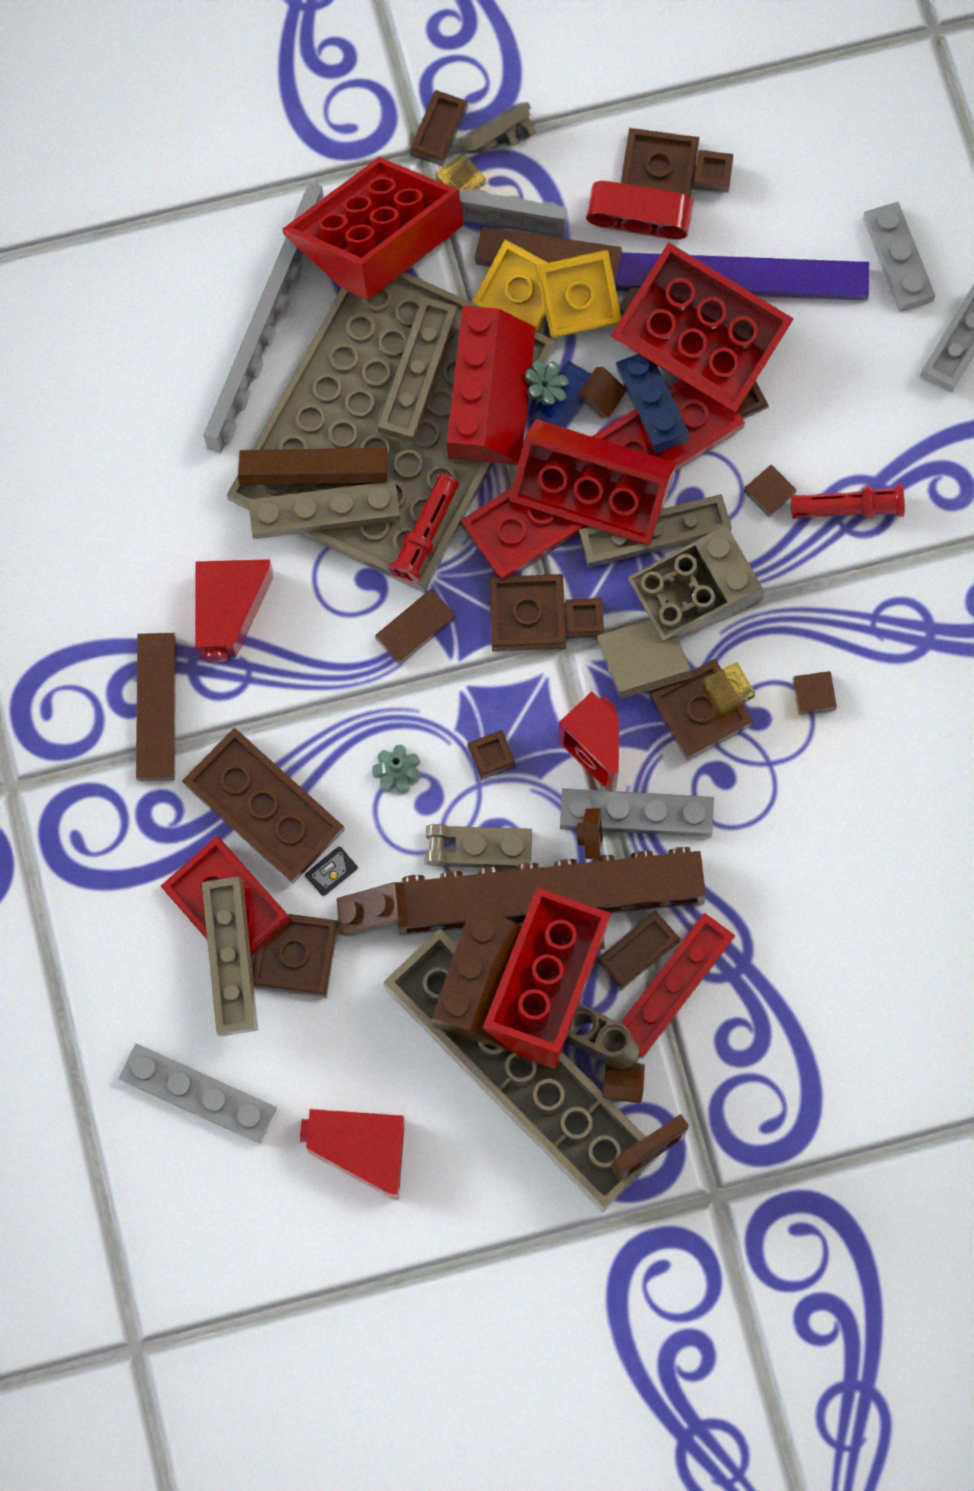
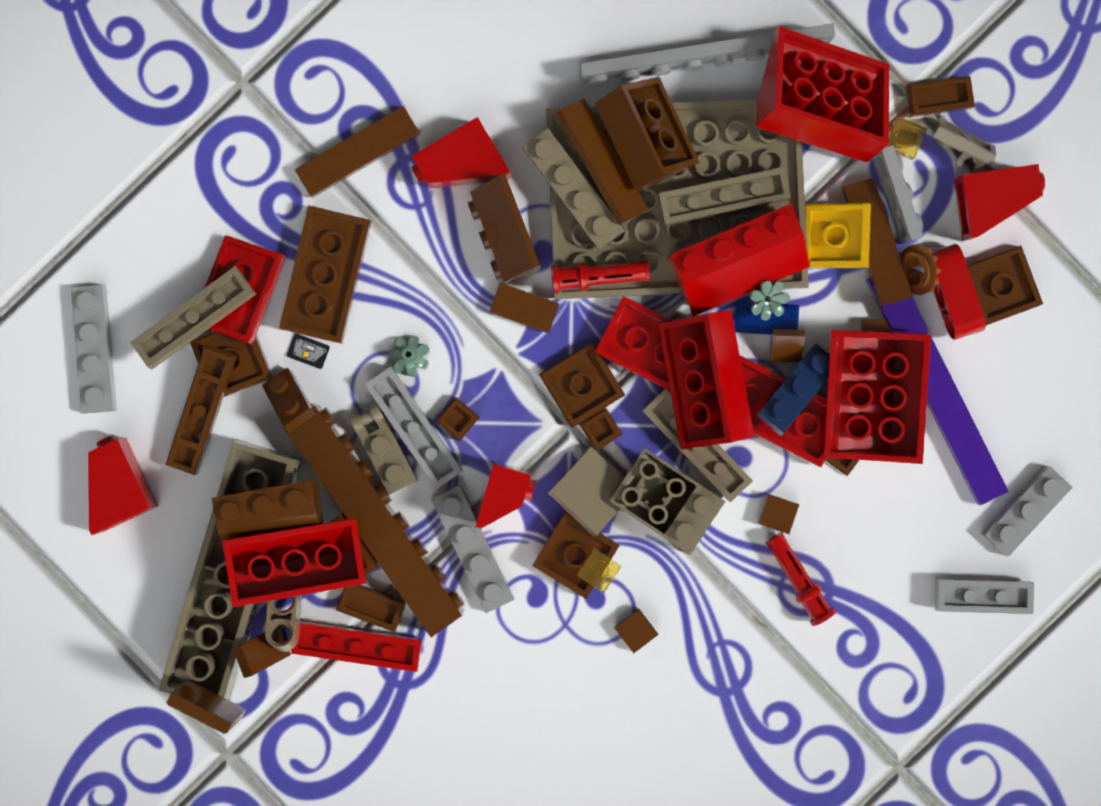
camera: 55 degrees right, 15 degrees up
yellow tile [536,250,622,338] -> none
reddish brown plate [577,808,604,859] -> none
reddish brown plate [693,150,734,193] -> none
none -> reddish brown plate [165,345,237,475]
none -> light grey plate [364,366,463,489]
none -> reddish brown slope [467,173,540,284]
none -> reddish brown slope [595,77,700,190]
none -> dark orange gear [900,244,942,295]
none -> red slope [954,164,1045,242]

